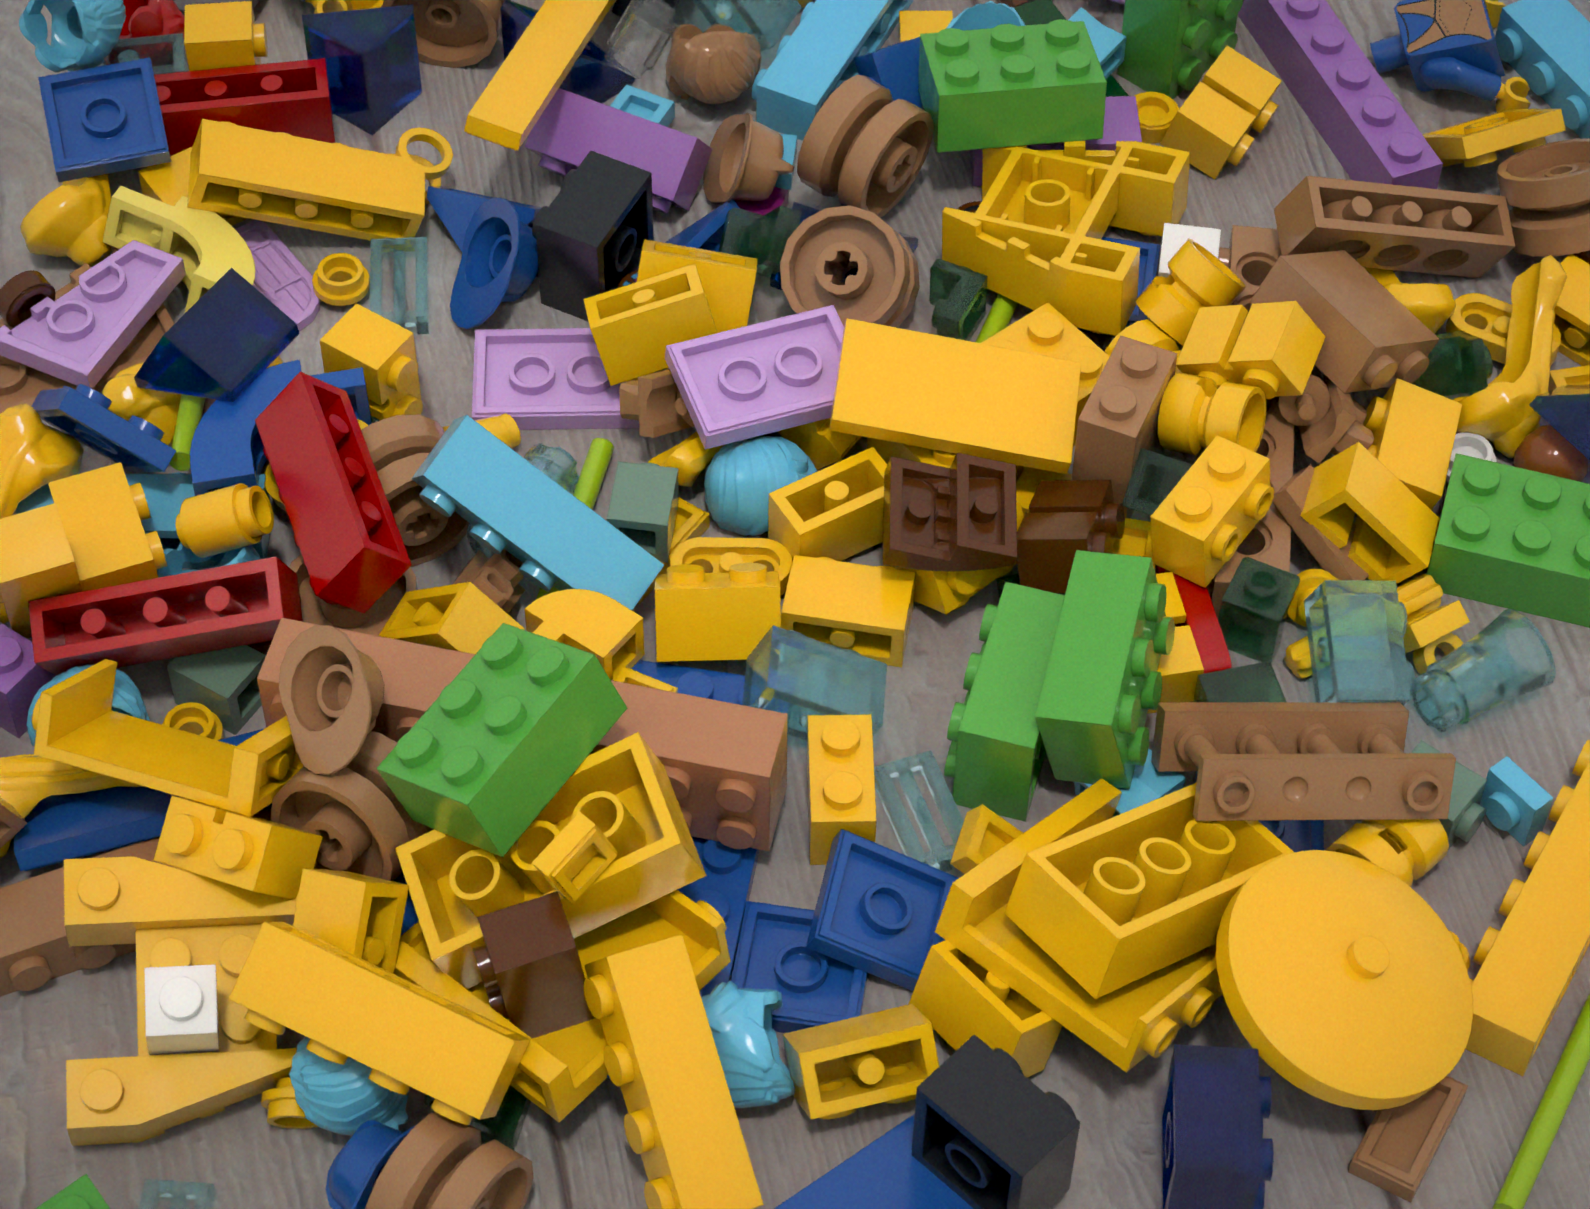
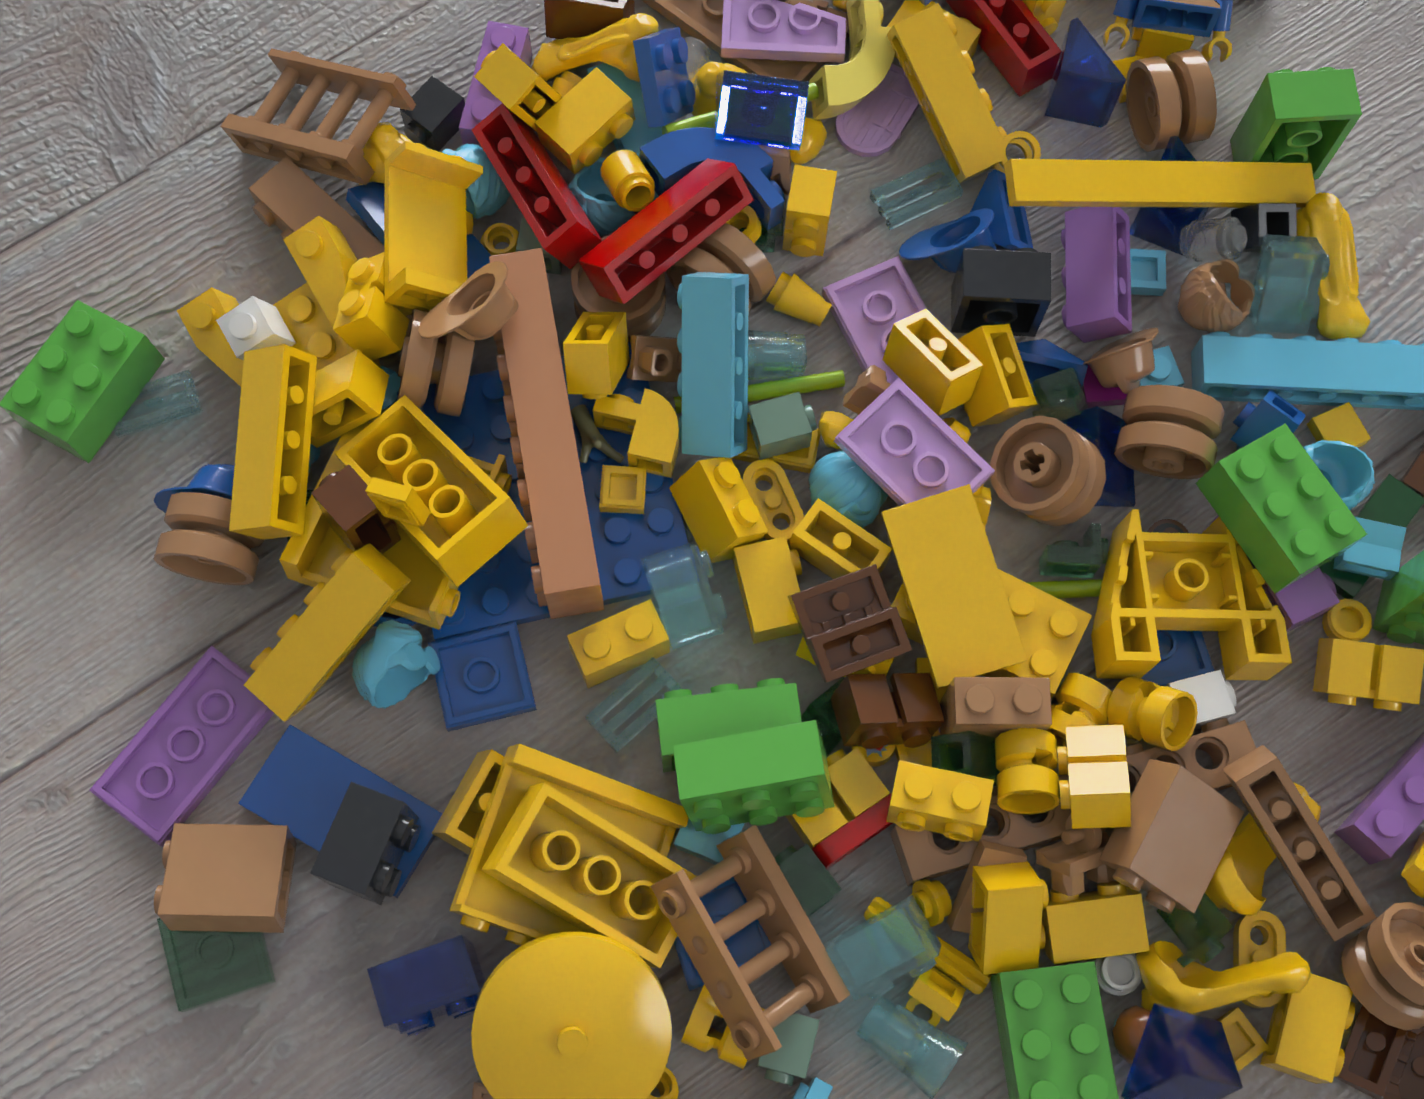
camera: 65 degrees right, 20 degrees up
yellow plate [312,253,370,306] -> none
bright green brick [376,623,628,857] -> none
yellow brick [783,1004,939,1119] -> none
blue tile [806,829,959,991] -> none
yellow tile [950,804,1023,874] -> none
clear green bracket [1218,557,1300,666] -> none

